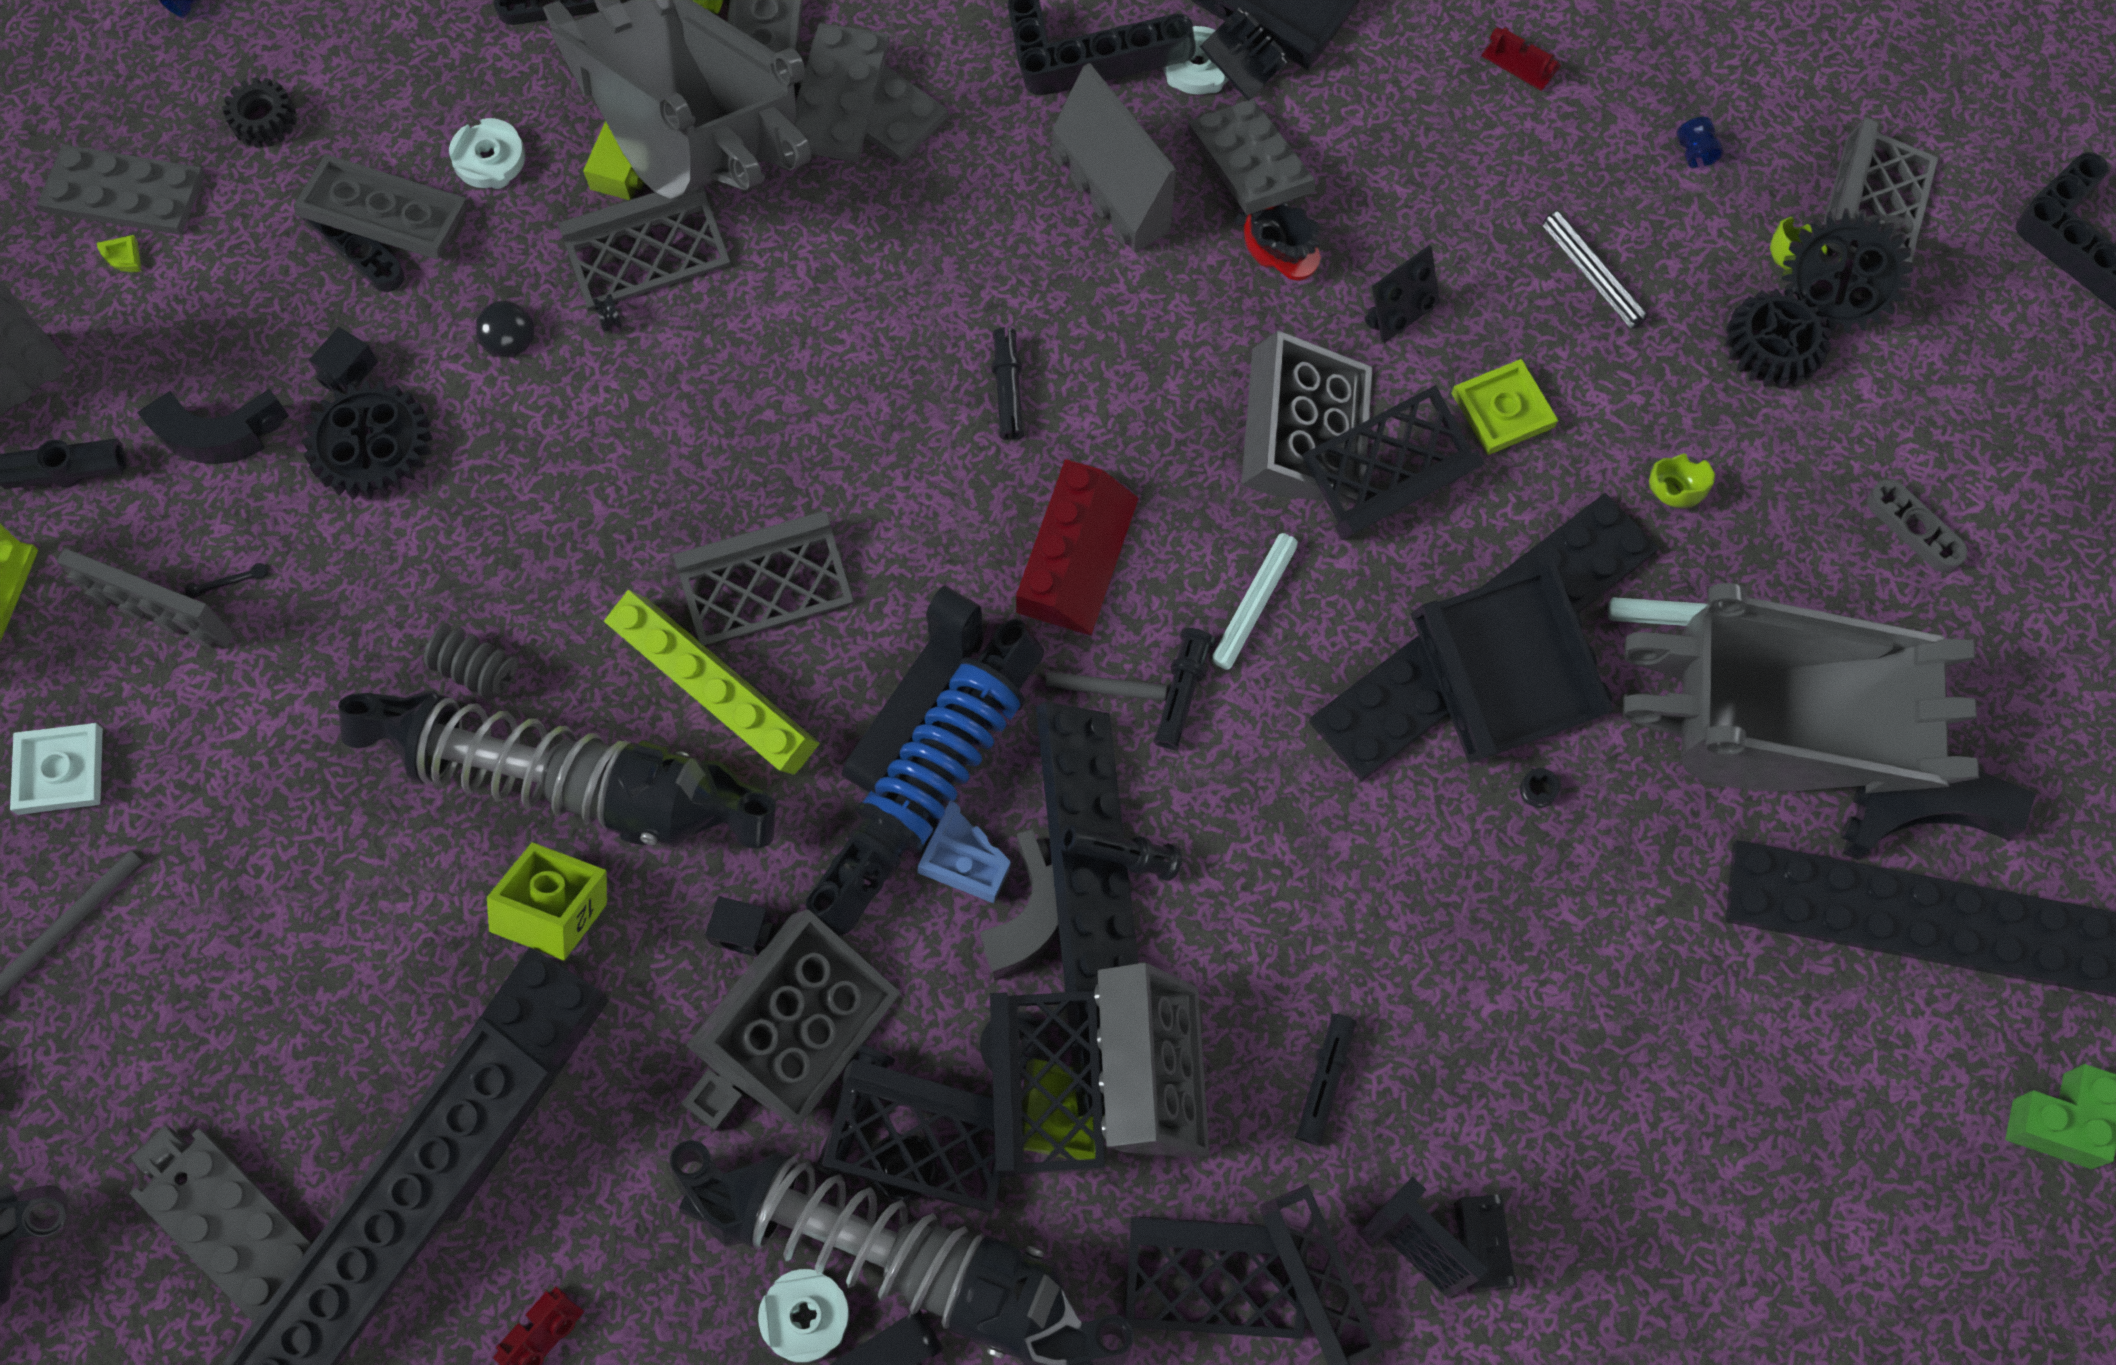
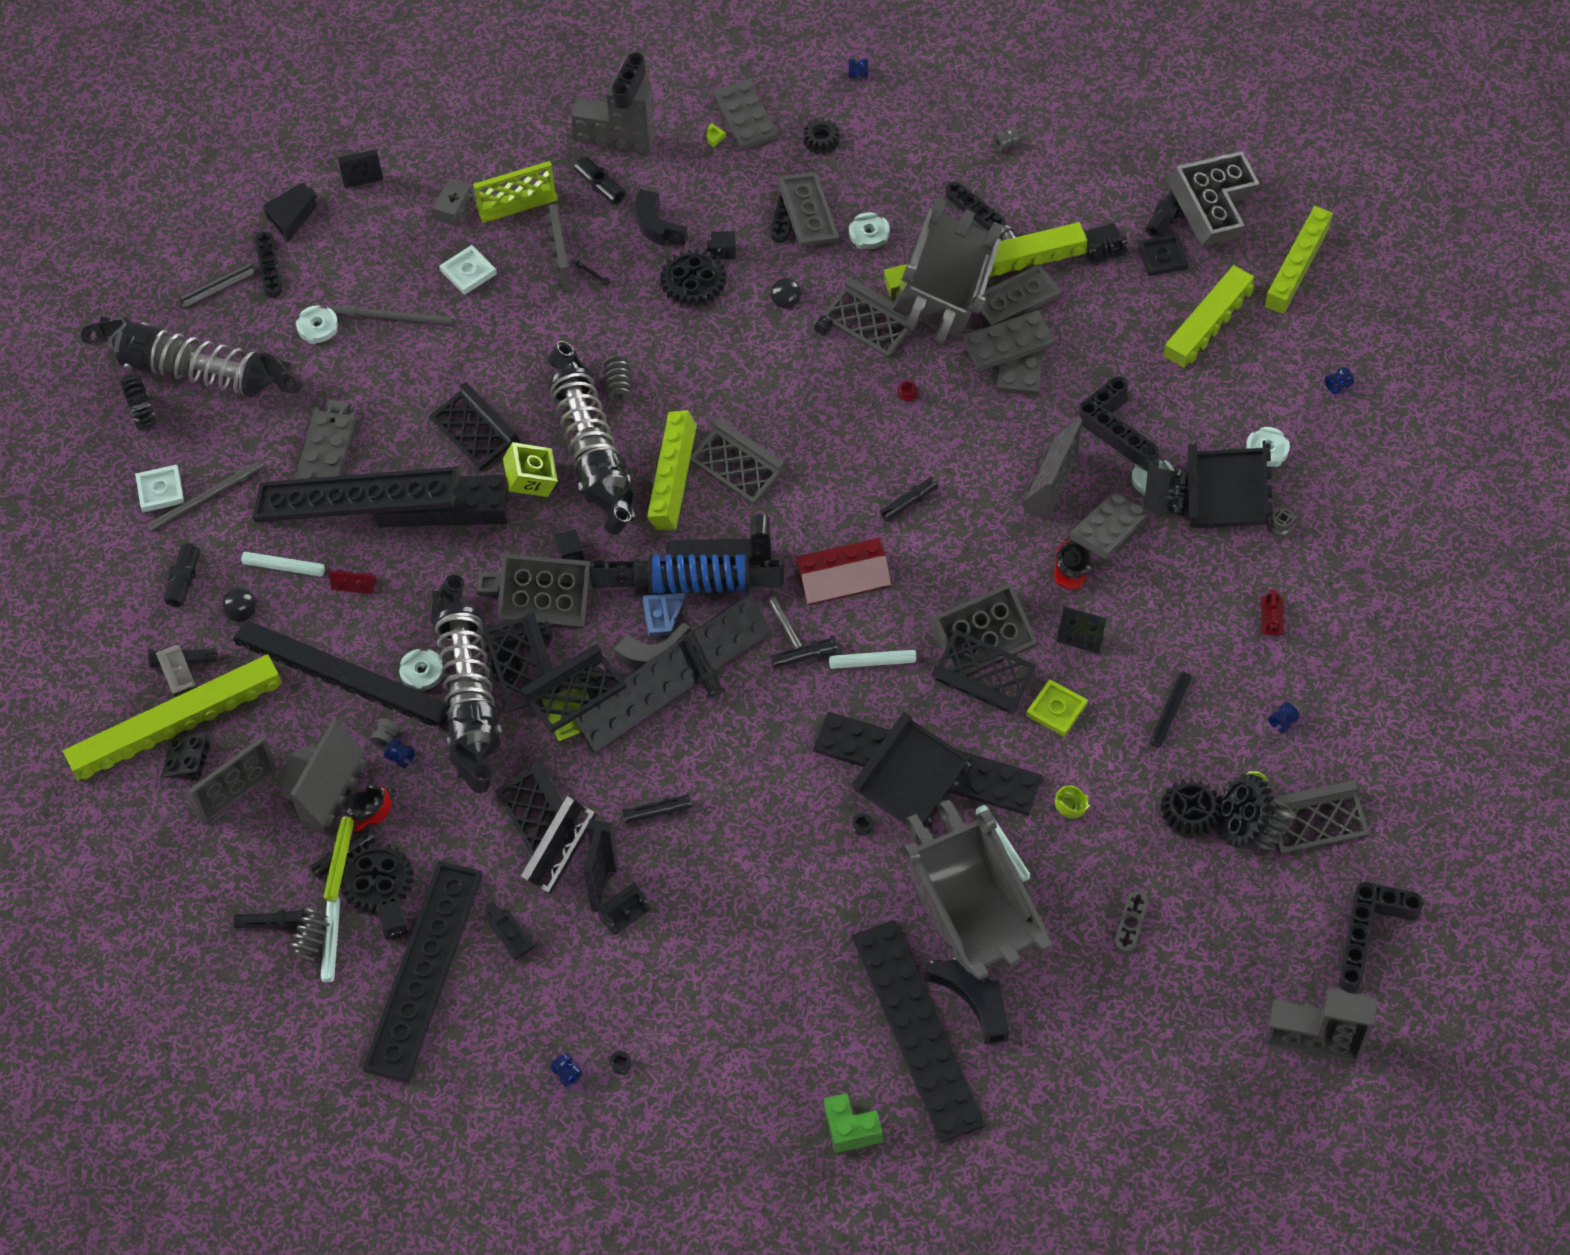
camera: 60 degrees right, 10 degrees down
dark grey slope [1095,962,1210,1158] -> none
none -> black fence [429,381,521,470]
none -> dark red plate [897,381,918,401]

